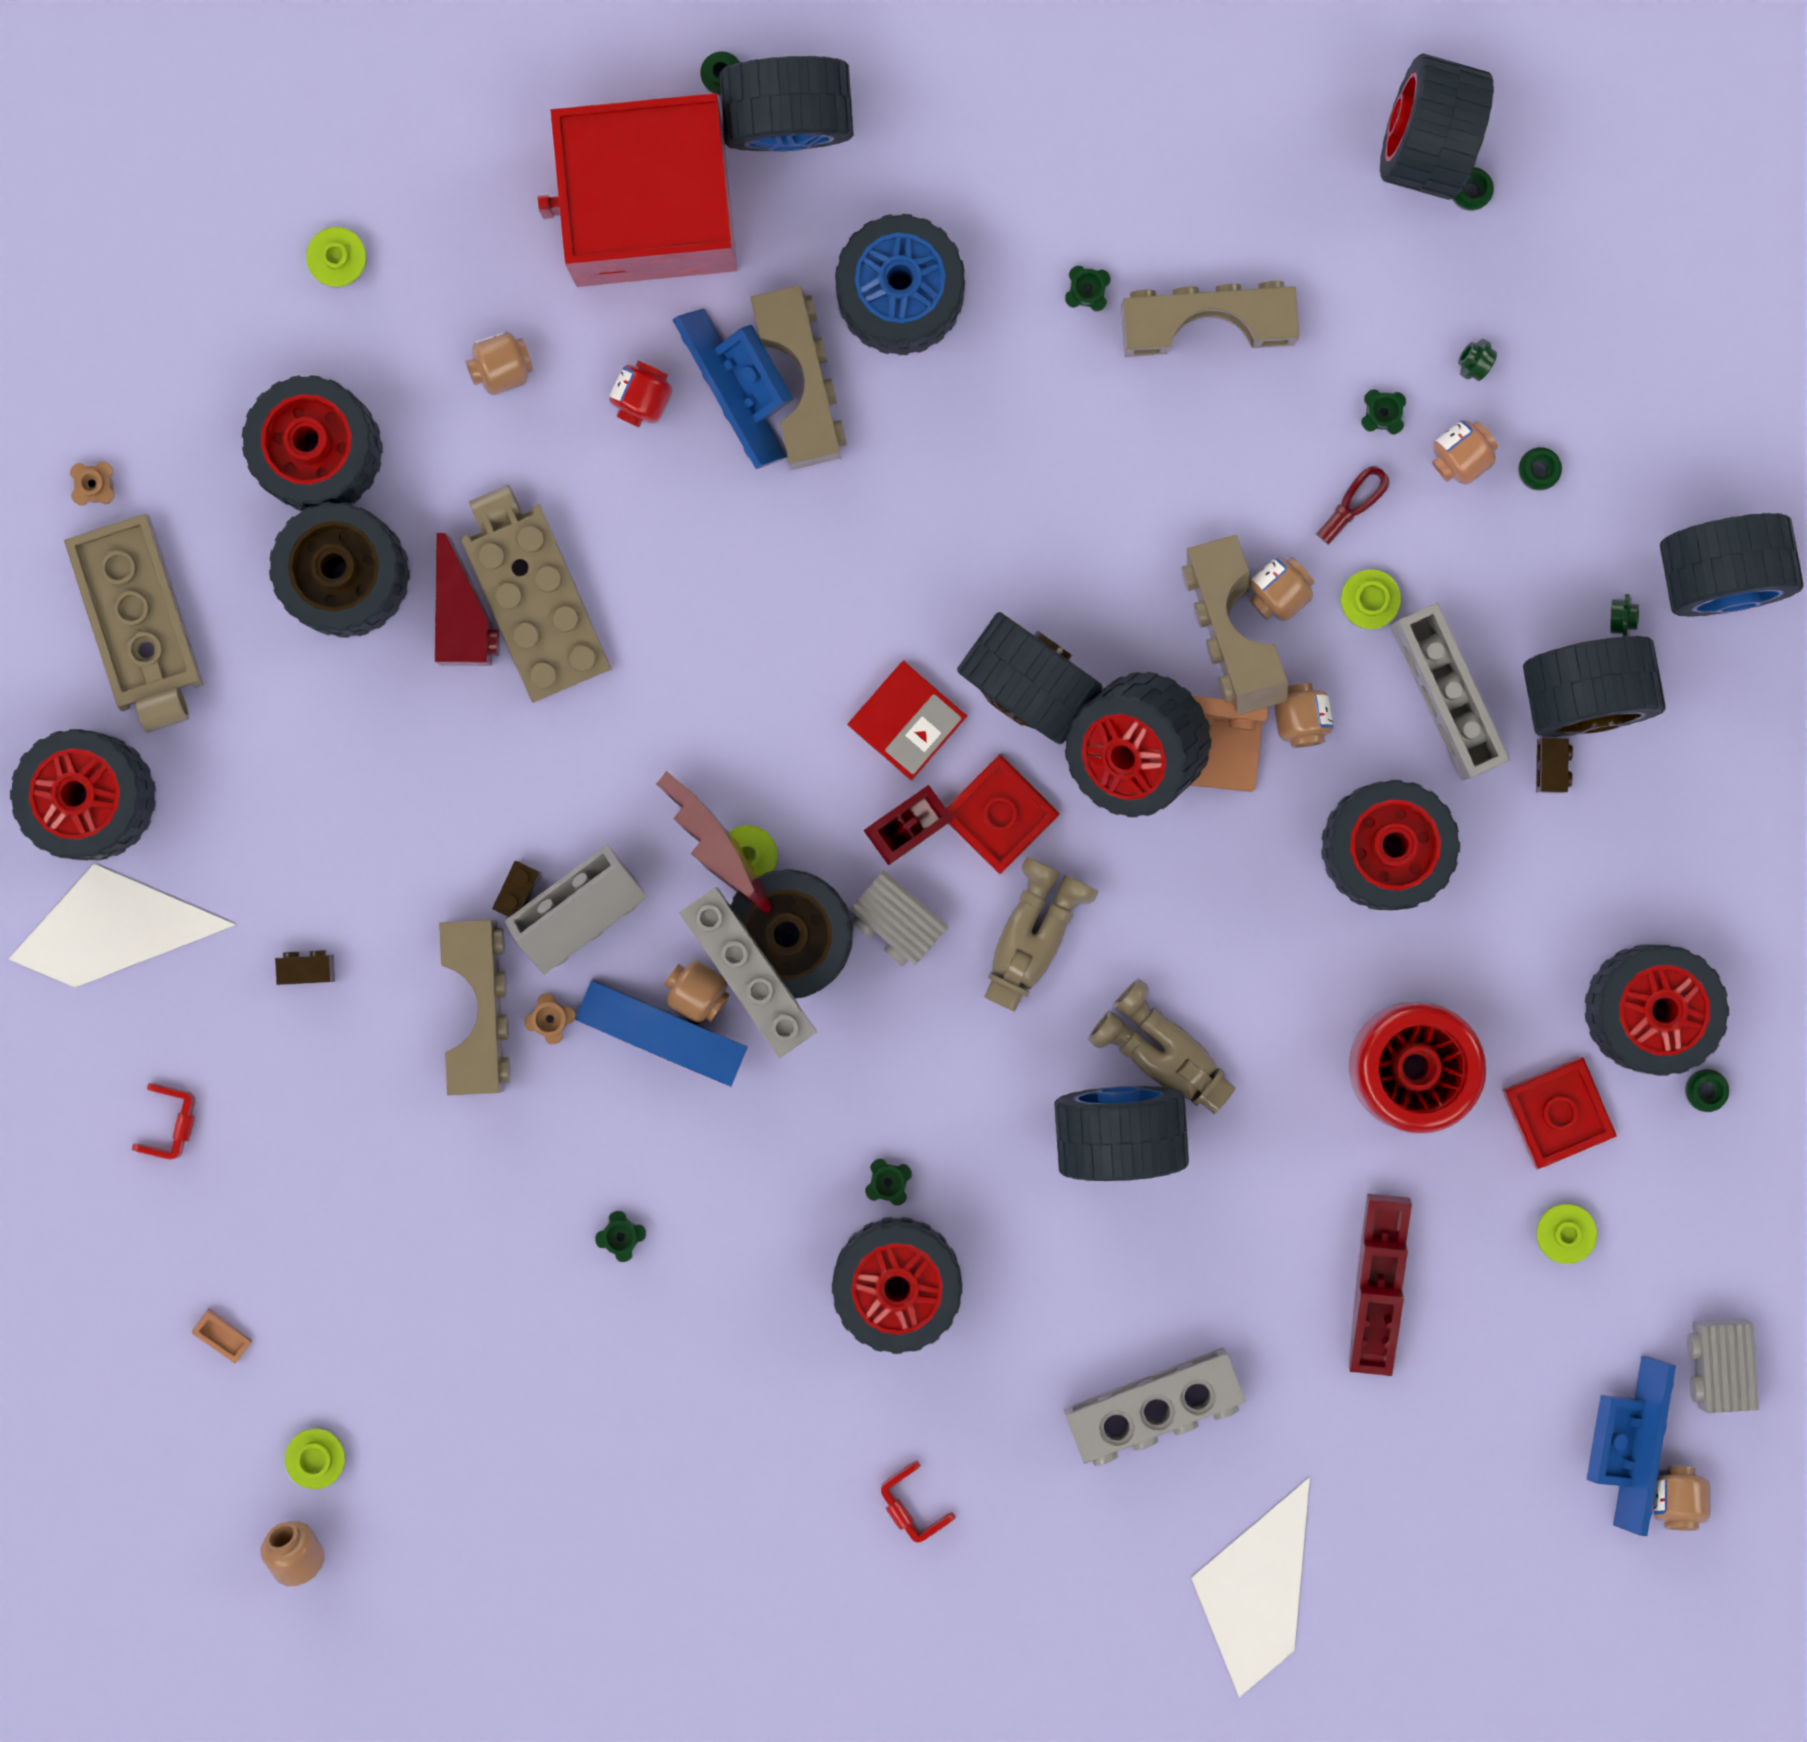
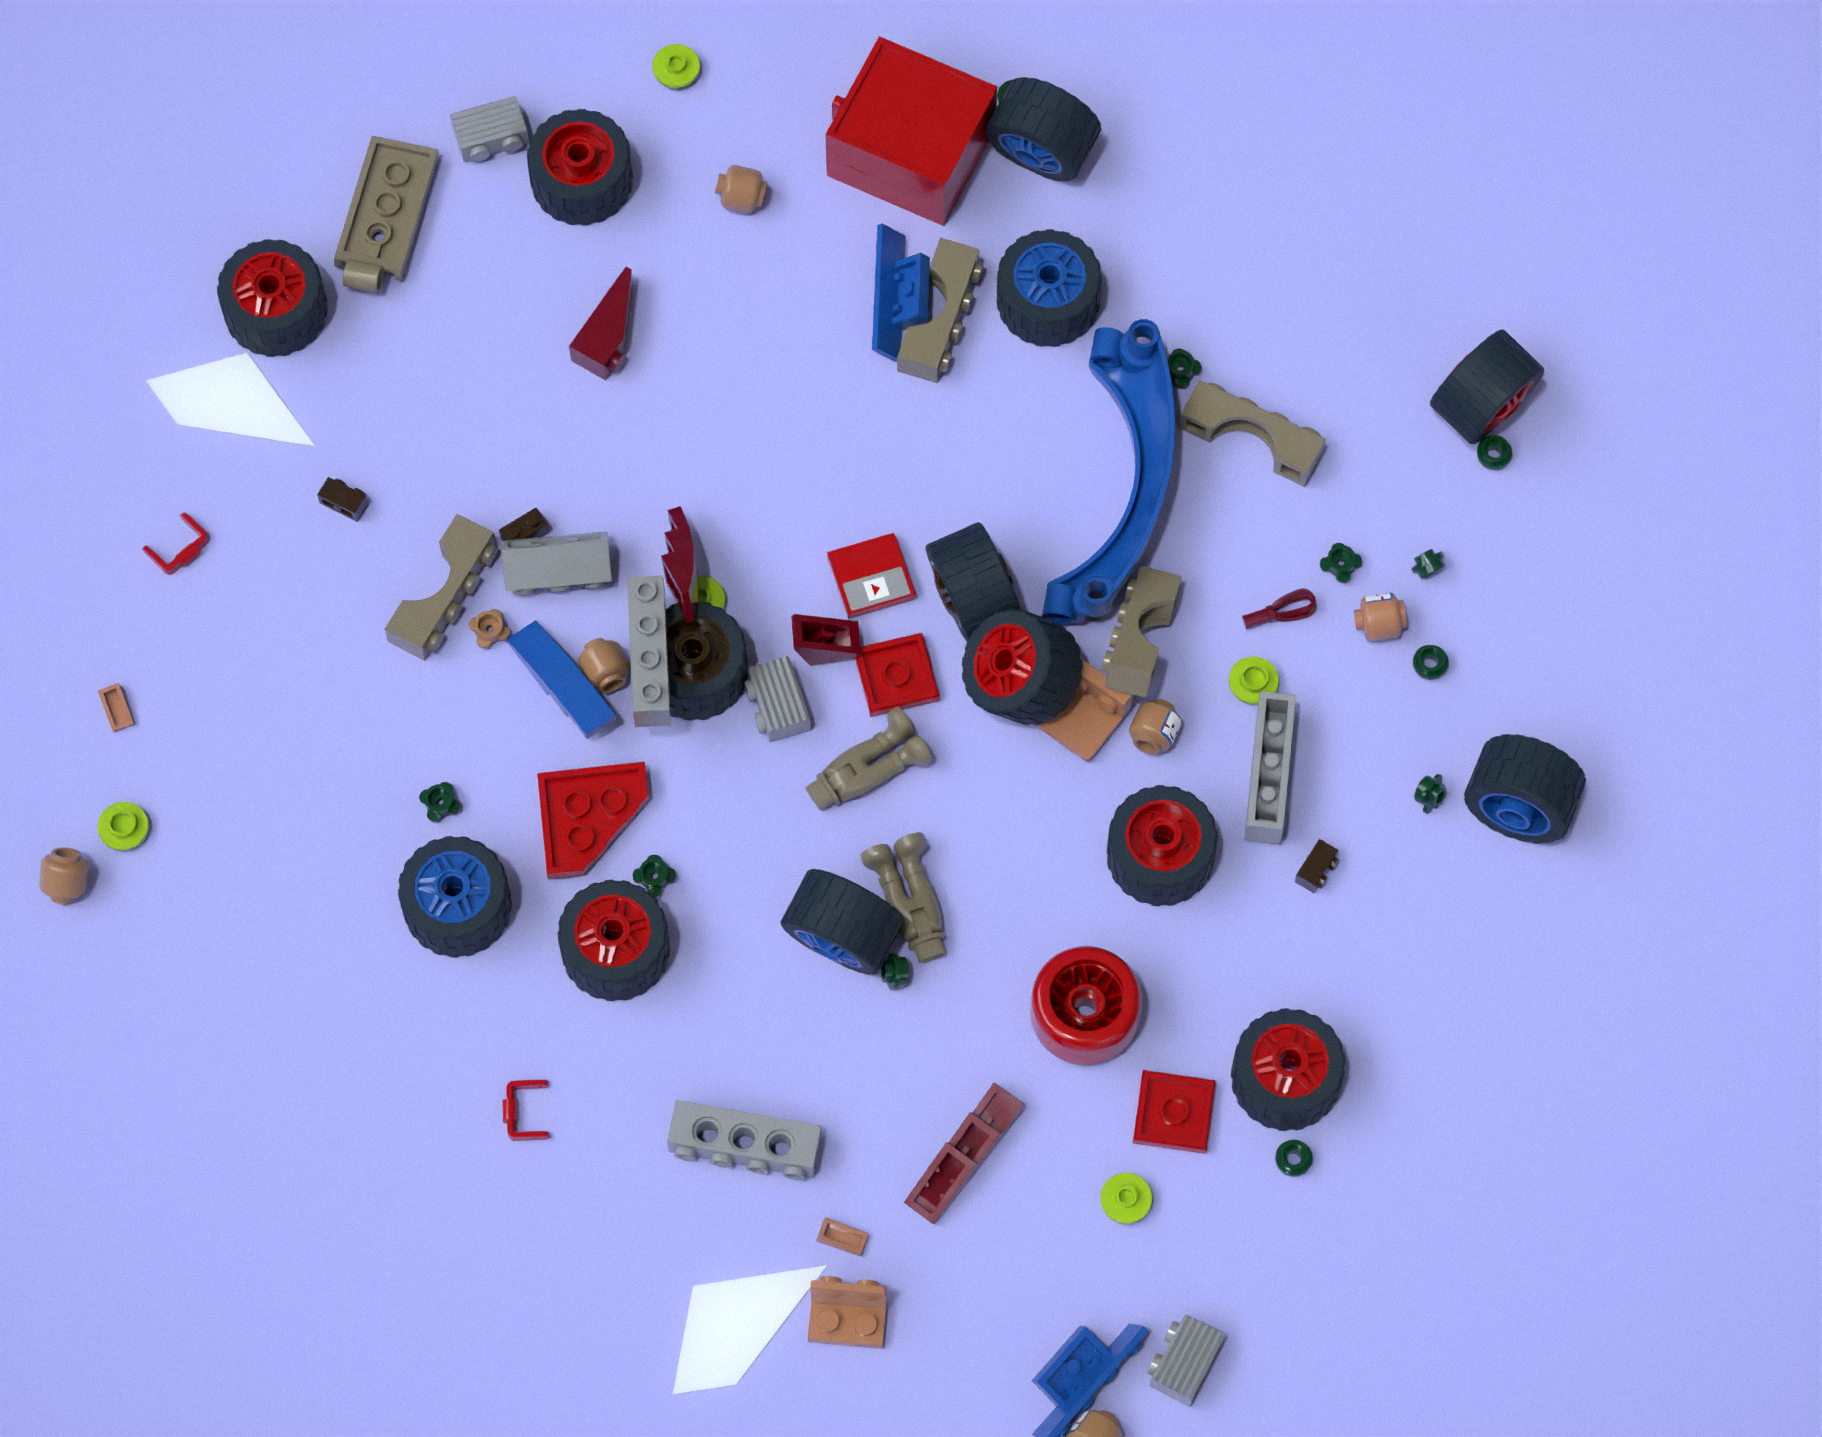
camera: 30 degrees right, 20 degrees down
medium nougat plate [70,462,115,506] -> none
wheel [269,501,410,638] -> none
dark tan hinge [460,484,612,703] -> none
red head [609,360,672,428] -> none
medium nougat head [1250,557,1315,621] -> none
black wheel [1523,636,1666,737] -> none
none -> black wheel [398,836,512,958]
none -> light grey brick [450,95,529,162]
none -> red plate [537,761,649,879]
none -> nougat bracket [808,1276,887,1349]
none -> nougat piece [816,1217,868,1256]
none -> dark green plate [881,953,909,990]
none -> blue panel [1041,319,1175,626]

